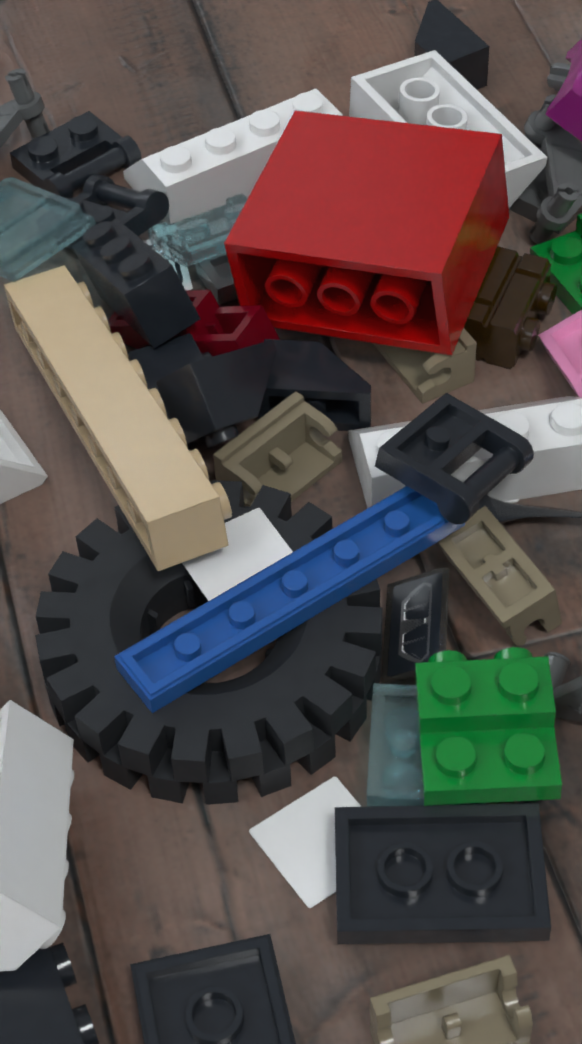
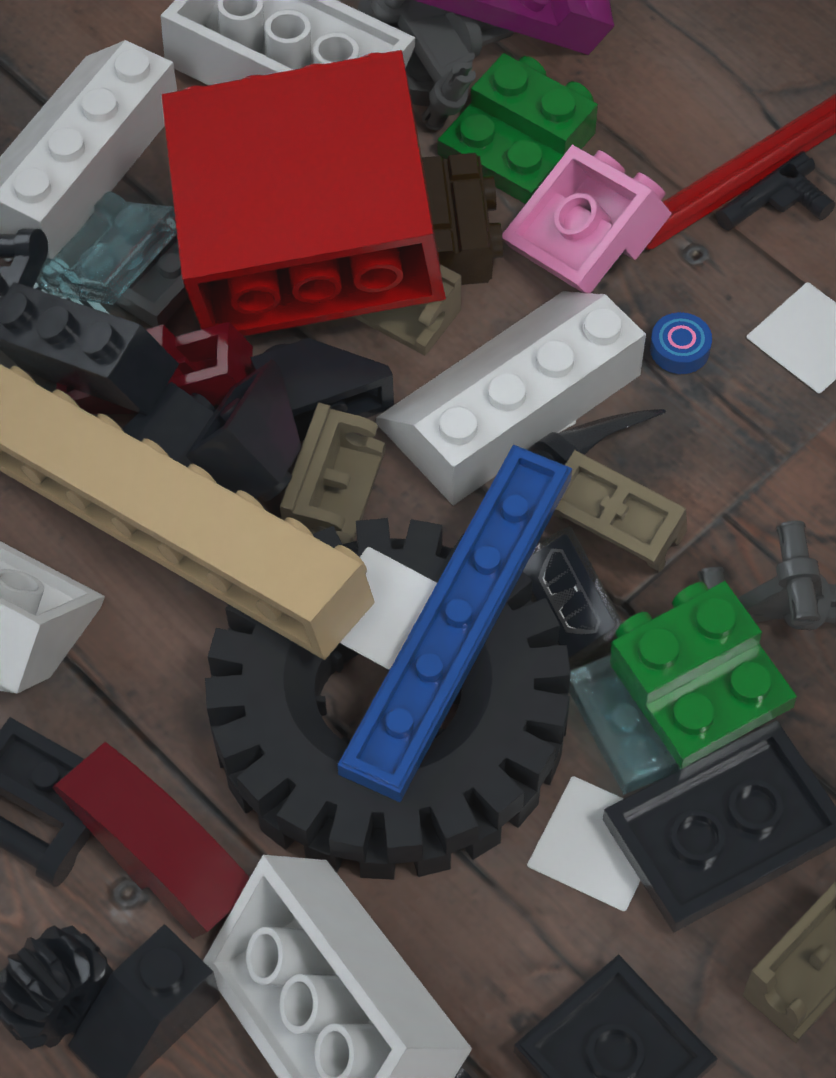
camera: 30 degrees left, 10 degrees up
black plate [374,393,534,524] -> none

